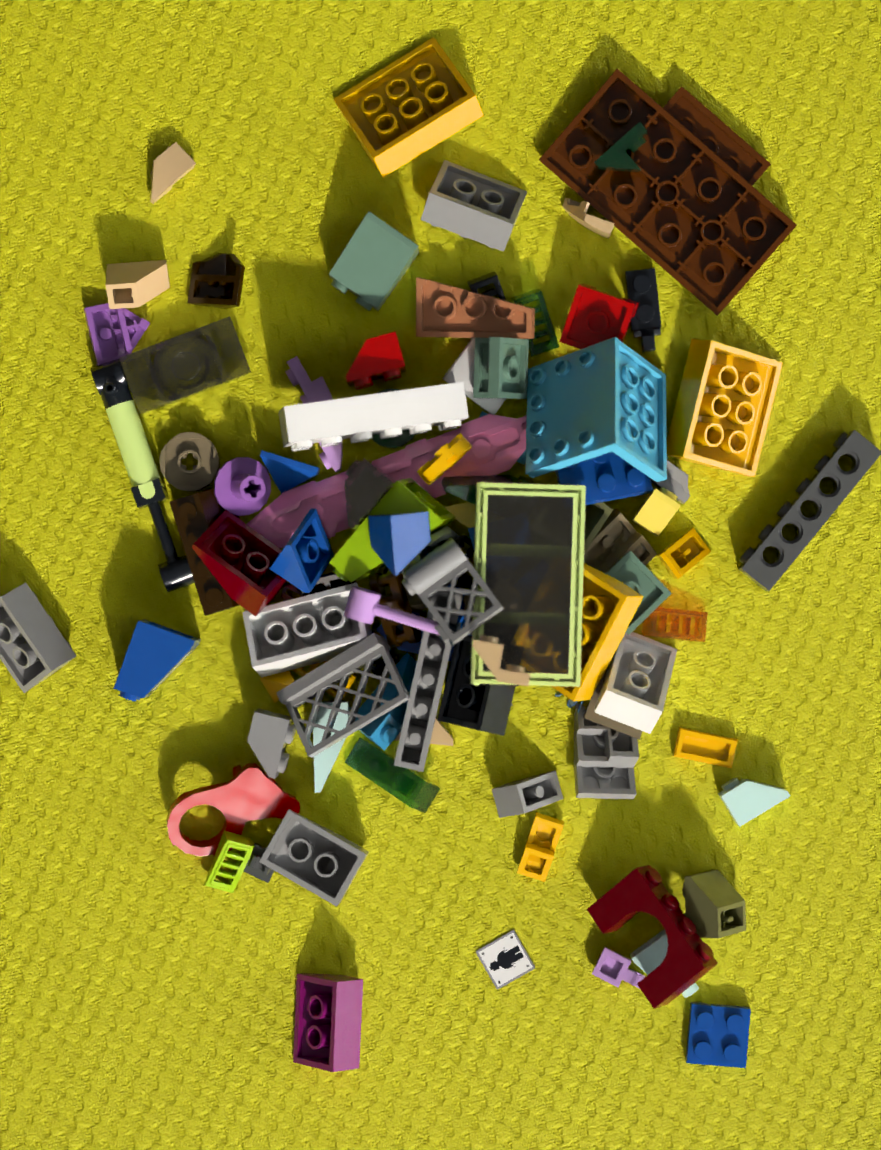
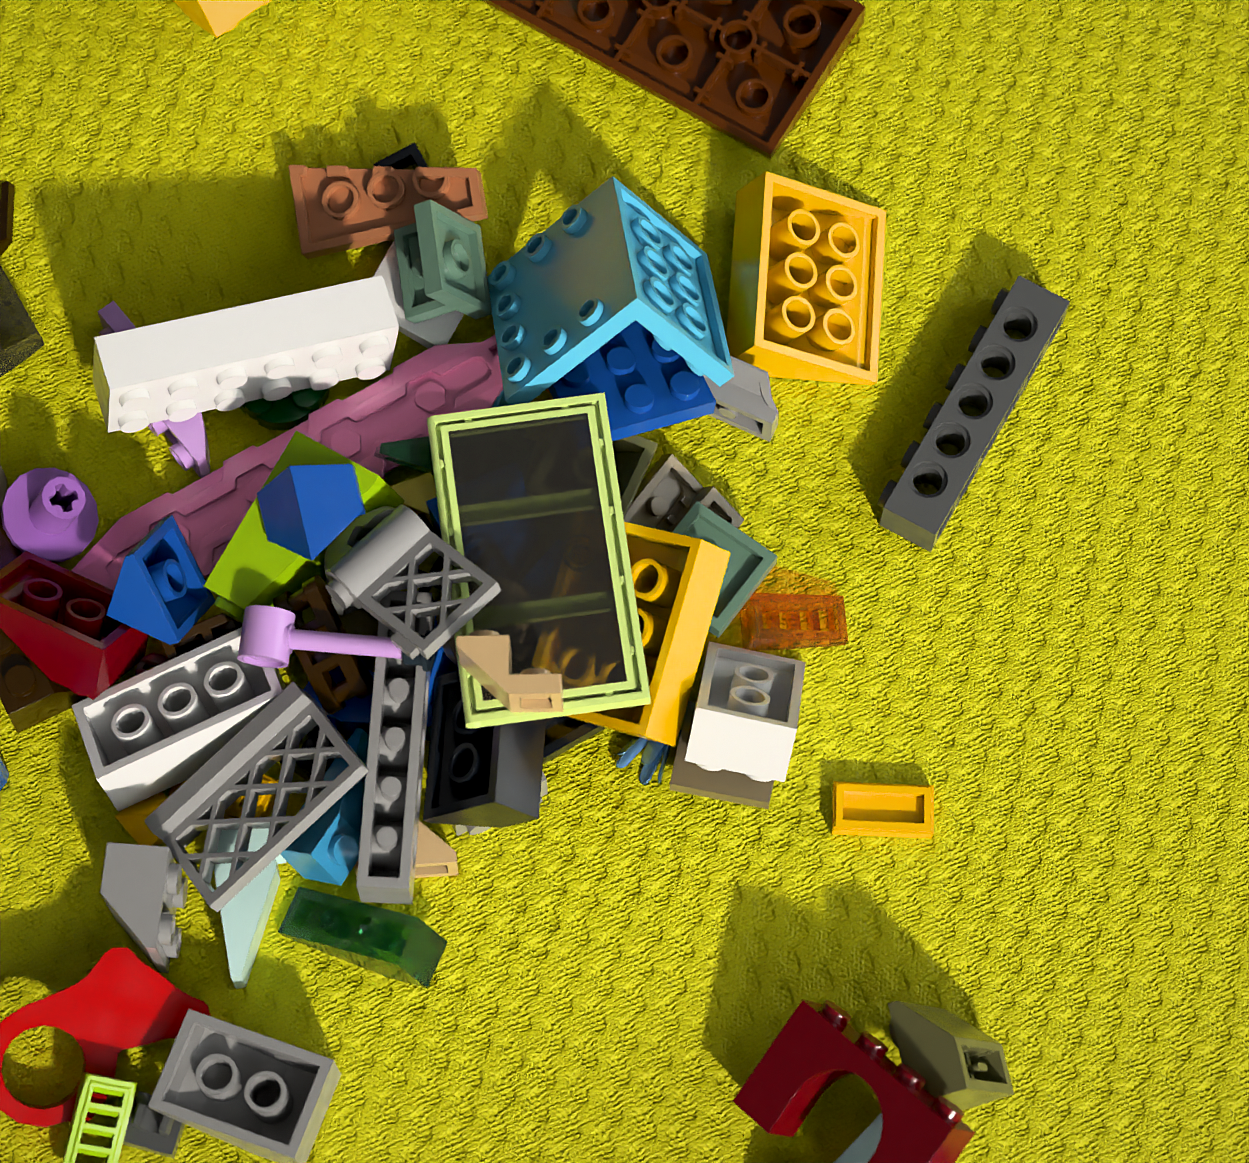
camera: 15 degrees left, 20 degrees down
blue slope [260,450,320,494] -> none
sand green slope [329,211,419,311] -> none
clear smoke slope [345,458,396,529] -> none
red slope [346,331,406,390] -> none
yellow plate [417,433,472,486] -> none
light grey slope [421,160,527,252] -> none
light grey slope [492,770,563,818] -> none
clear green slope [511,289,559,357] -> none
yellow slope [517,812,564,882] -> none
red panel [559,283,639,349] -> none
tan slope [562,198,615,239] -> none
light grey slope [574,704,639,799] -> none
black hinge [625,268,661,352] -> none
light yellow slope [632,487,681,536] -> none
yellow slope [656,528,711,579] -> none
light aqua slope [718,777,790,827] -> none

